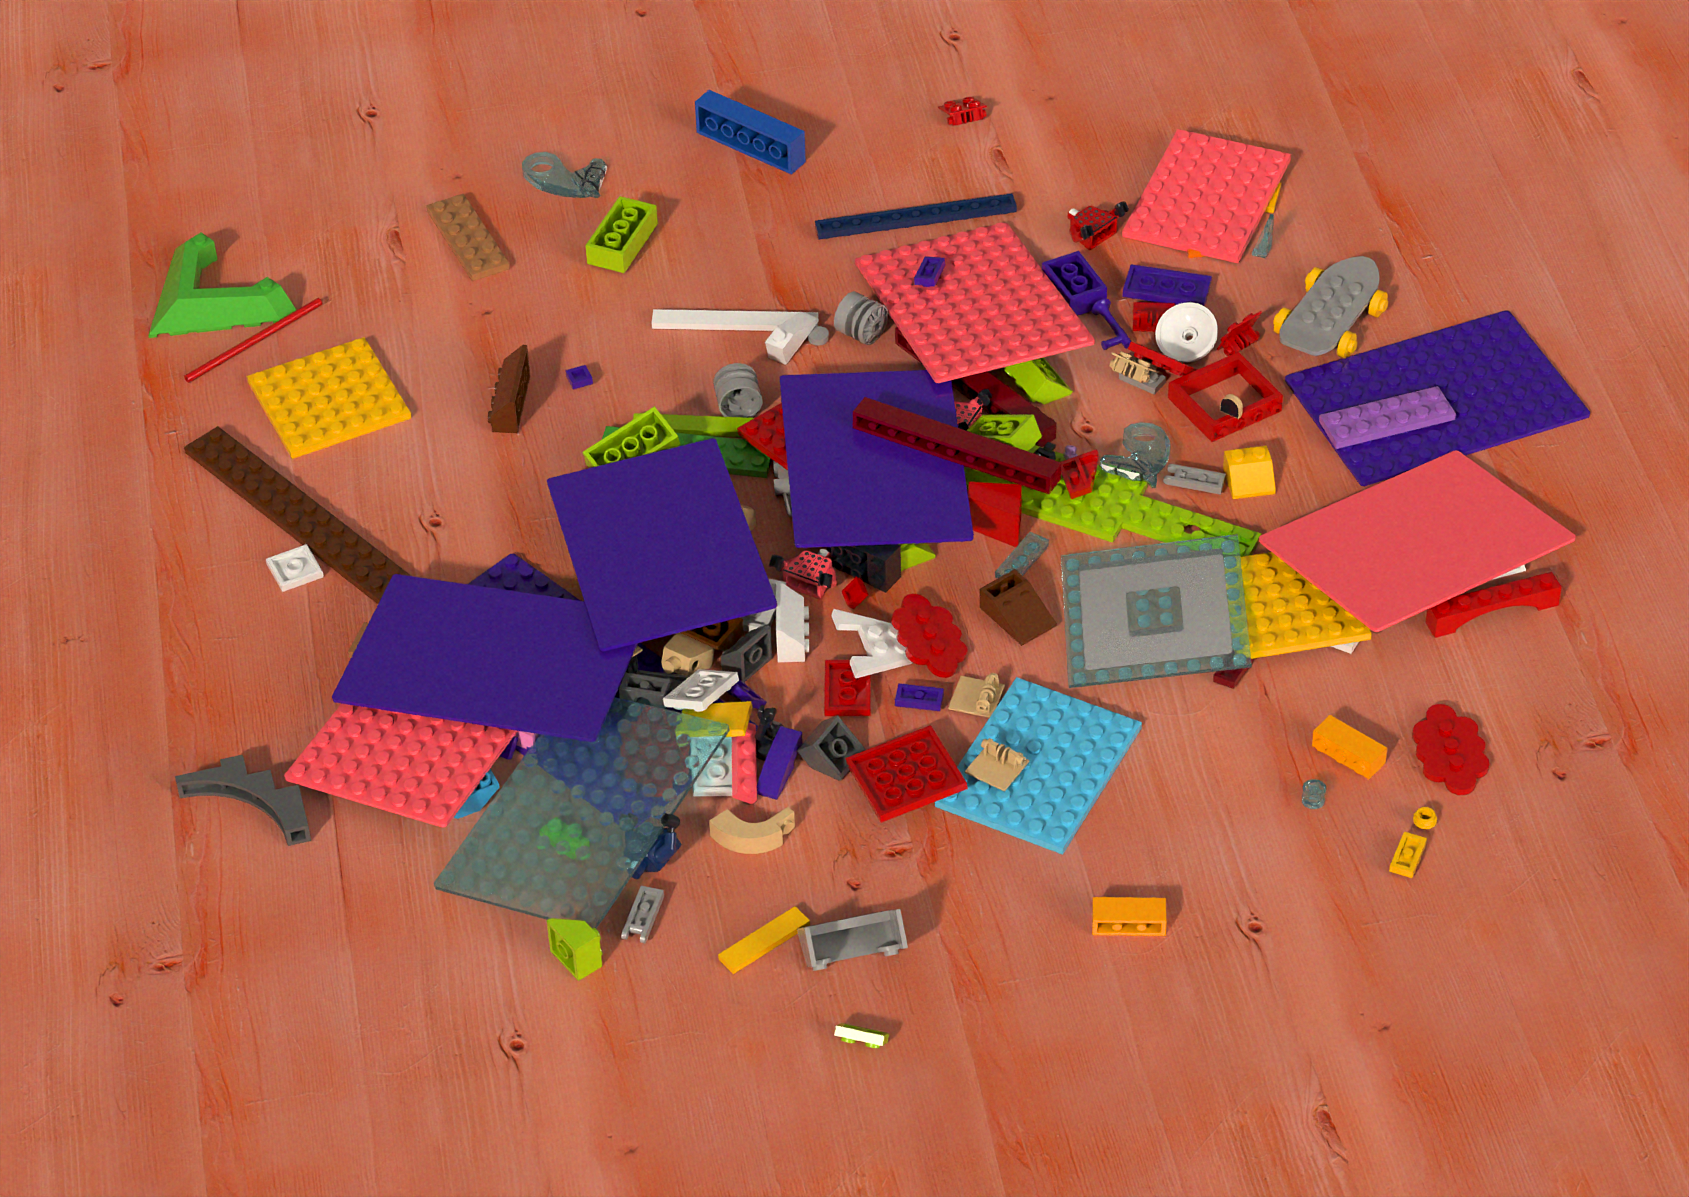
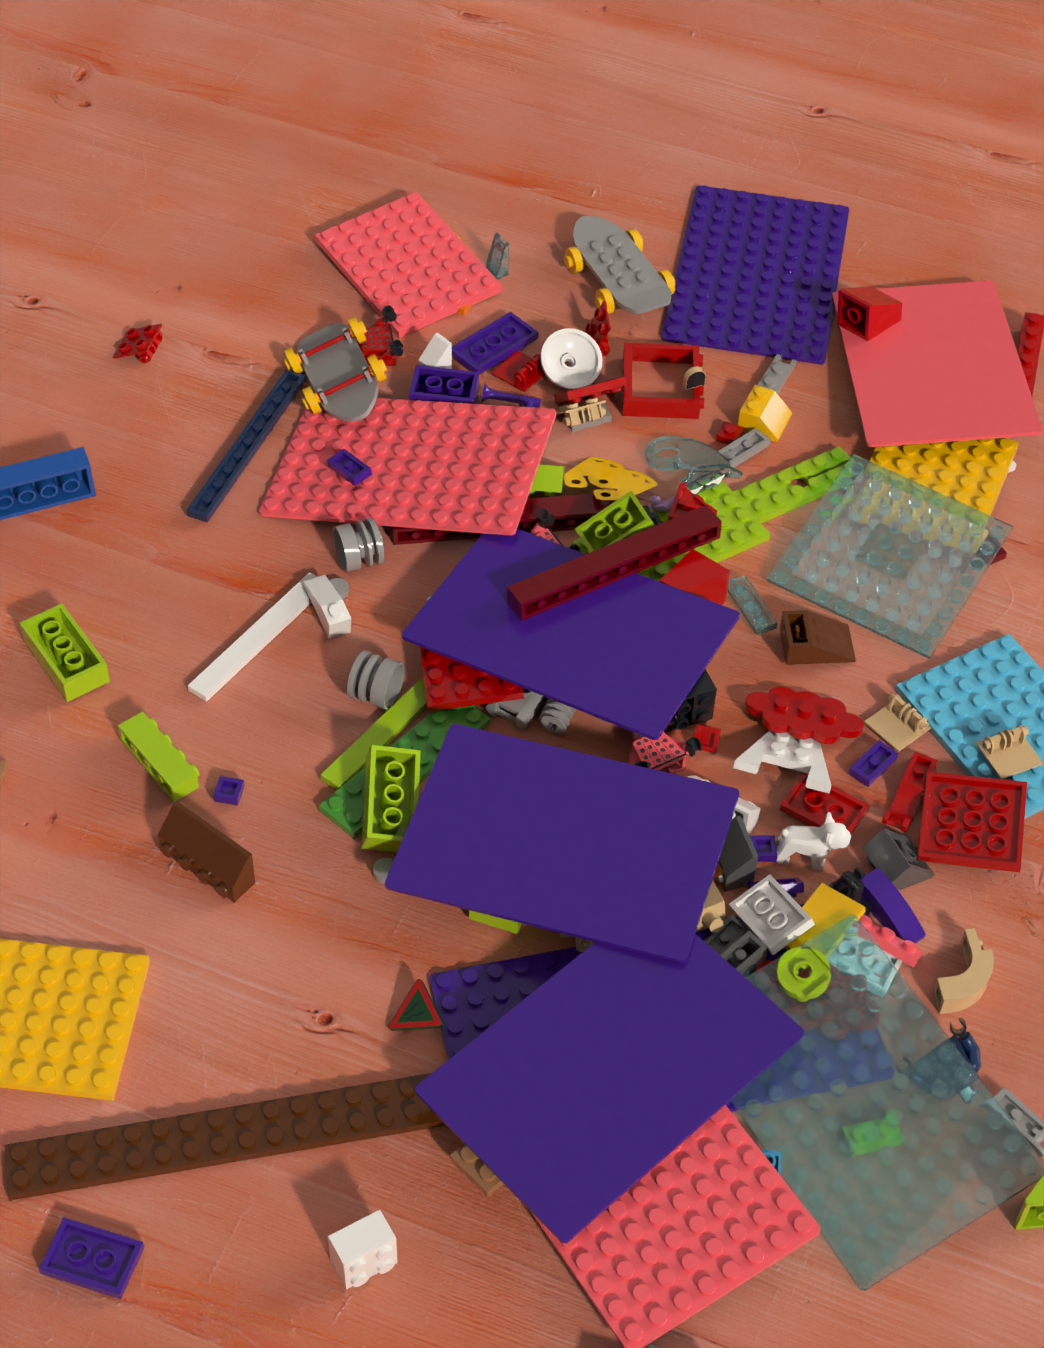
camera: 60 degrees left, 5 degrees up
white tile [266,544,324,592] -> none
medium lavender plate [1319,386,1456,449] -> none
none -> dark purple plate [39,1217,144,1299]
none -> lime brick [118,711,200,802]
none -> light grey piece [284,316,388,422]
none -> white brick [328,1210,397,1290]
none -> piece [388,979,444,1031]
none -> white slope [419,332,452,369]
none -> yellow piece [564,457,657,500]
none -> red plate [716,421,744,445]
none -> dark purple plate [750,835,777,862]
none -> light grey hinge [758,354,797,394]
none -> white animal [776,812,851,870]
none -> lime plate [777,947,831,1002]
none -> red slope [837,287,902,341]
none -> red piece [881,752,938,832]

